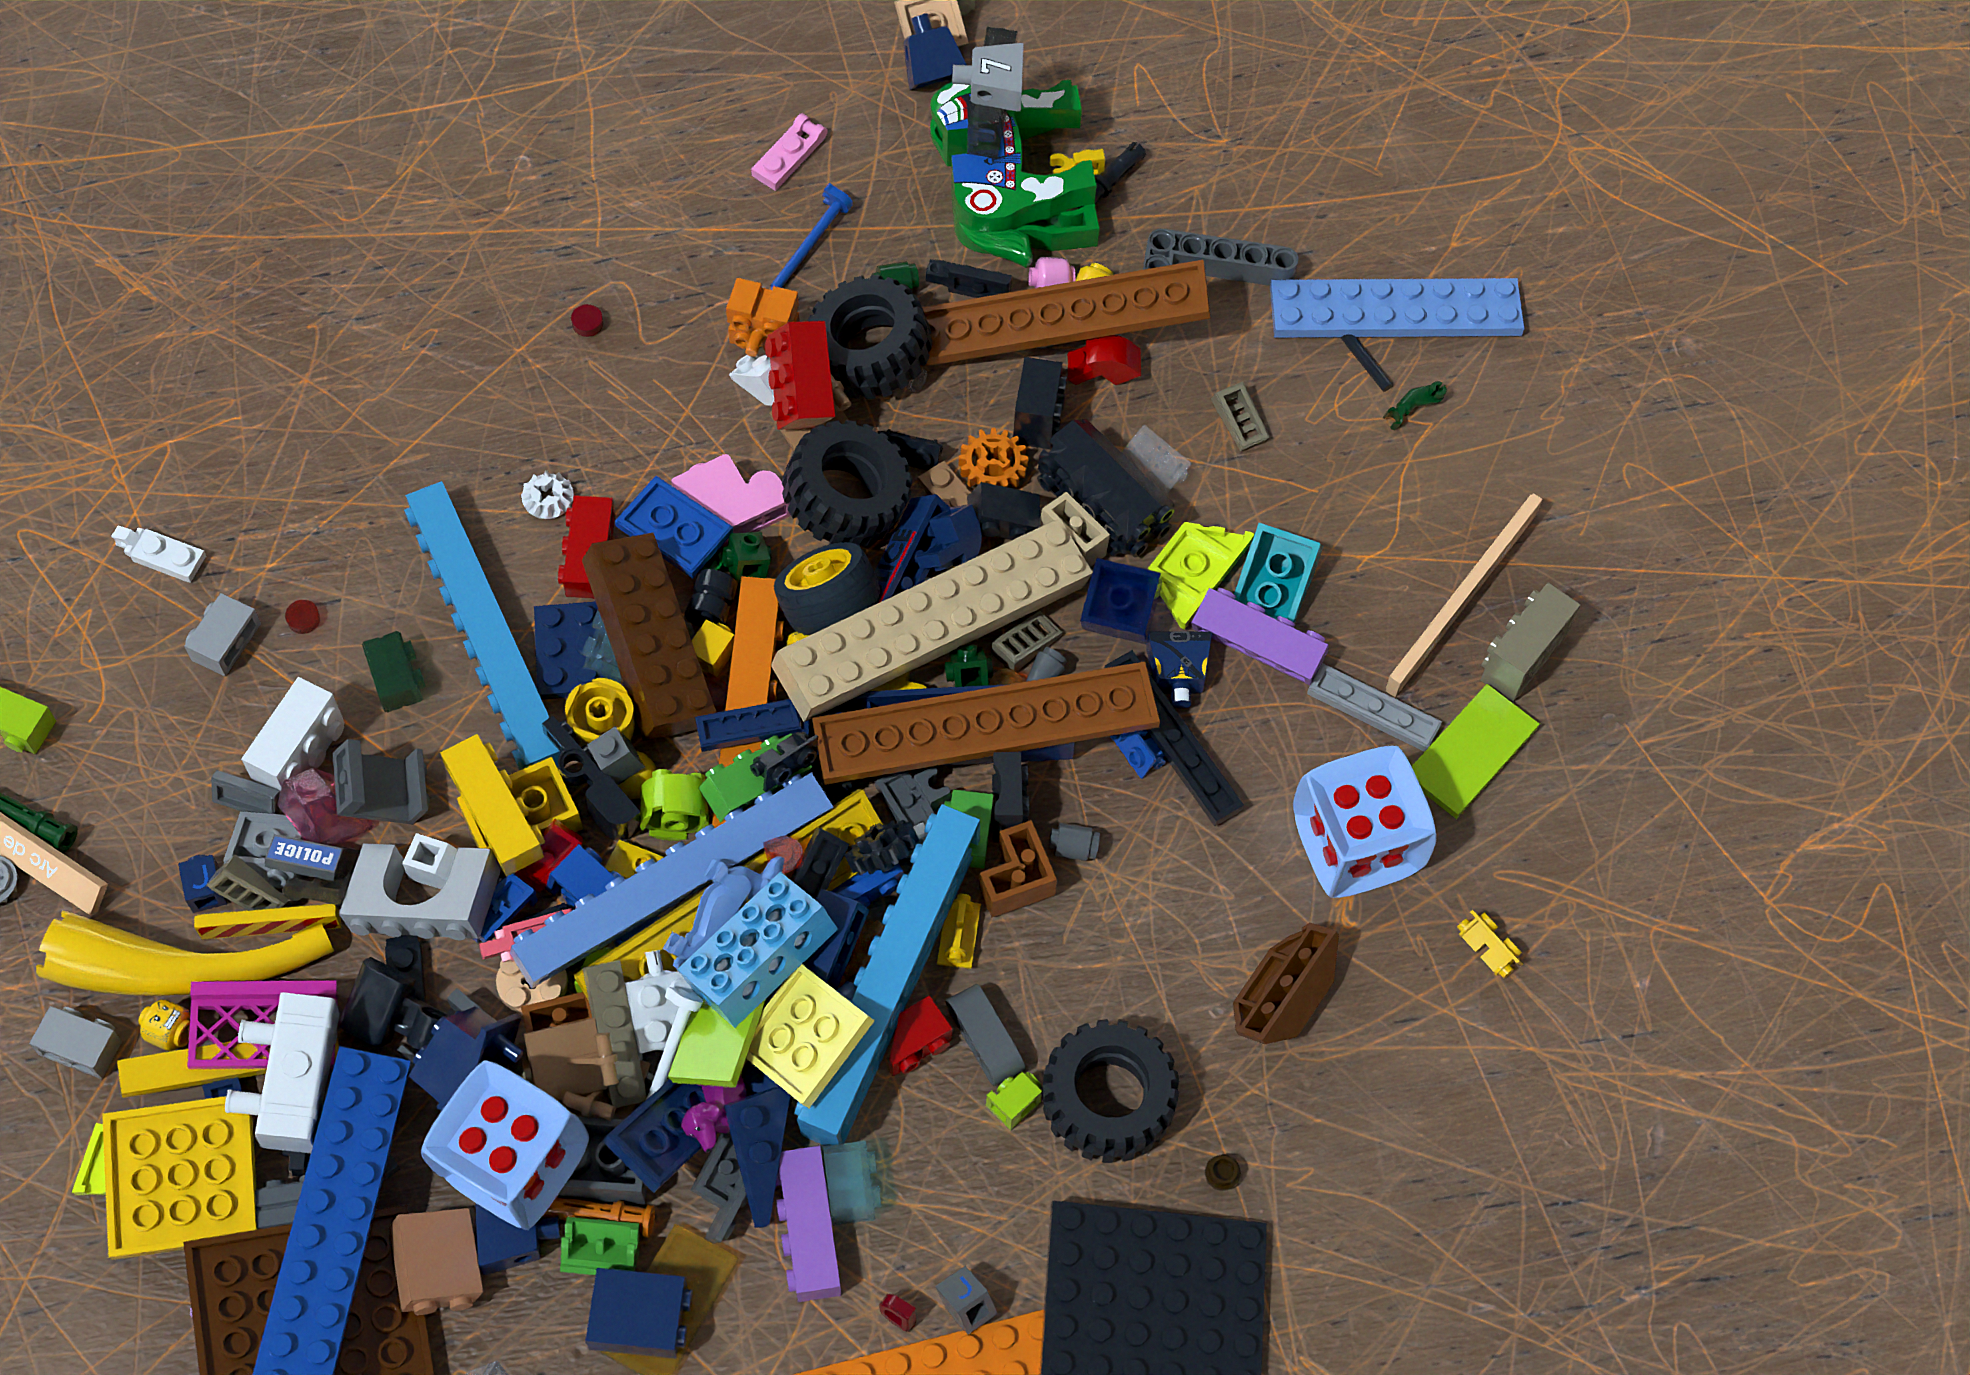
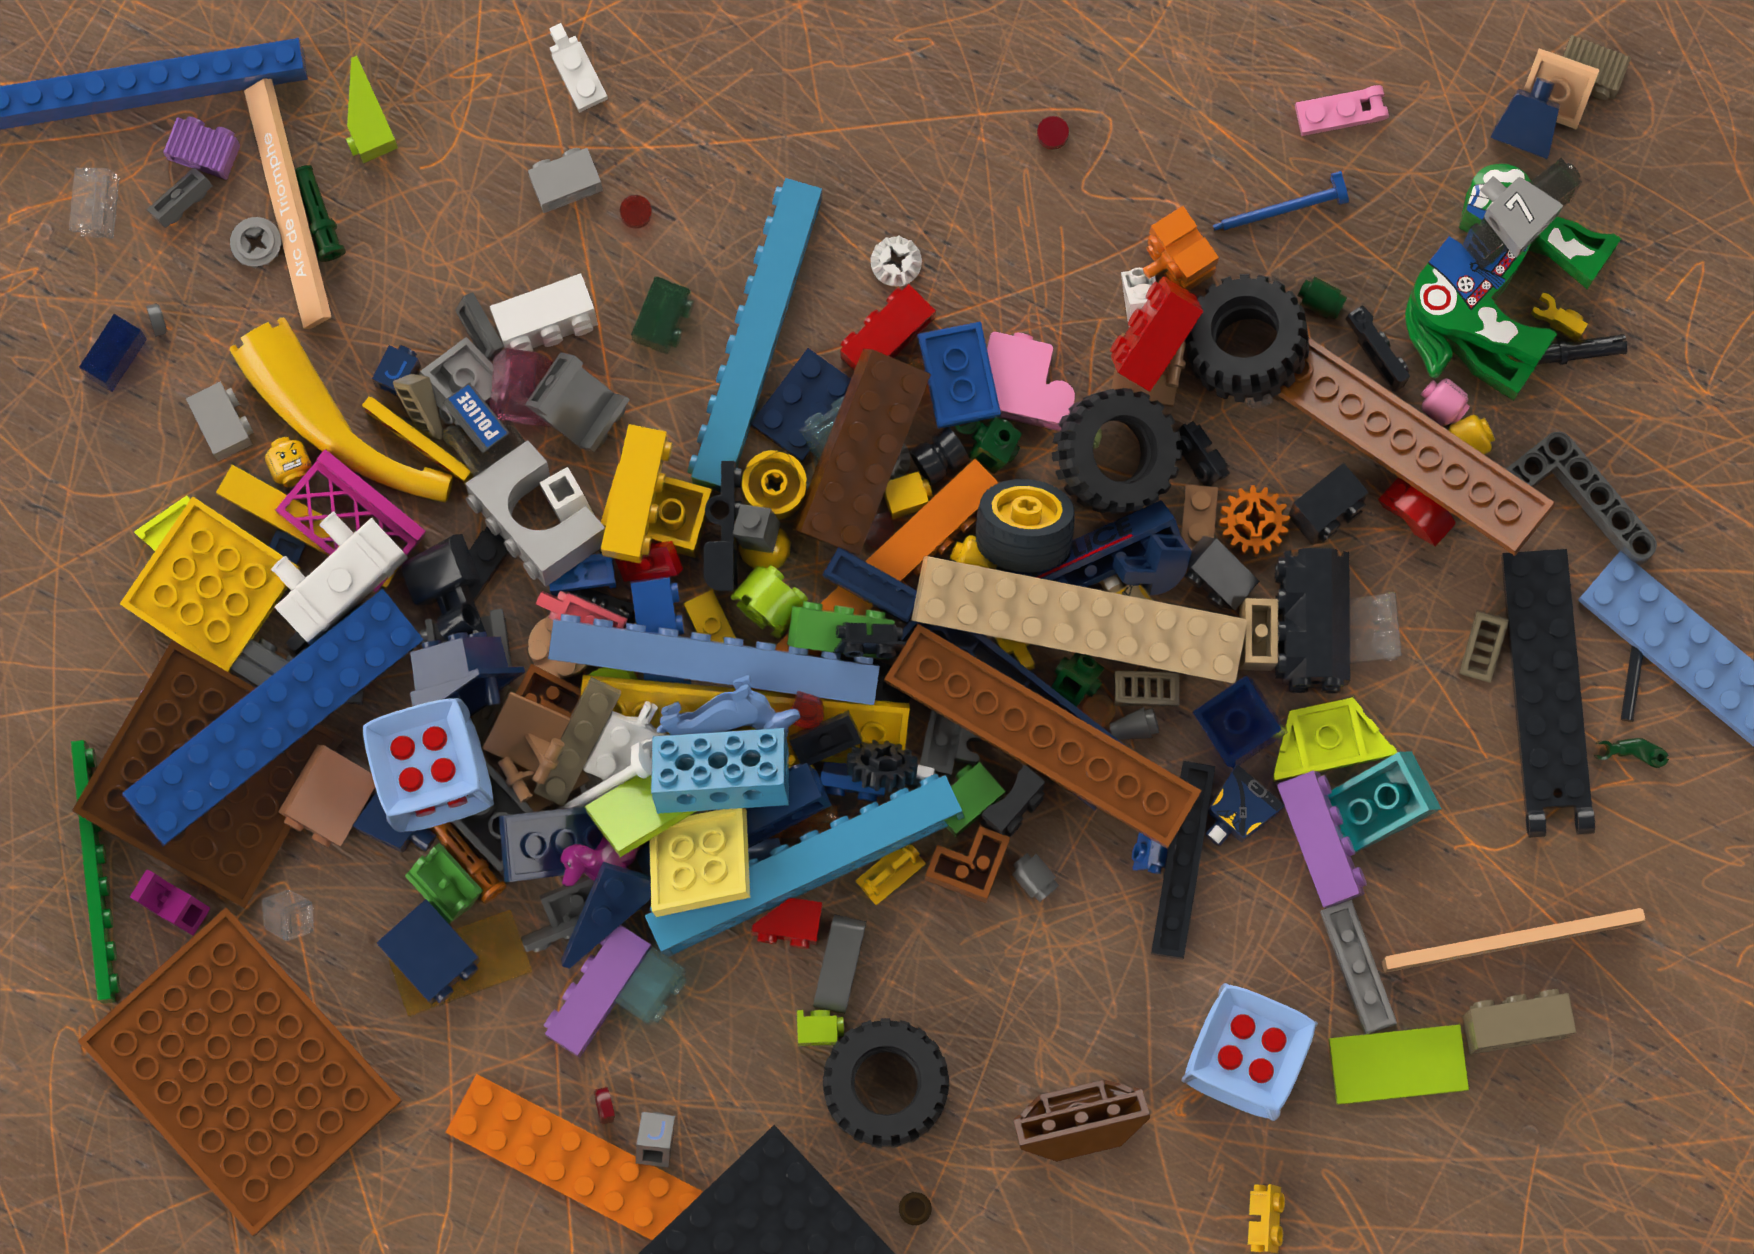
camera: 45 degrees right, 15 degrees up
none -> black hinge [1501,549,1595,838]

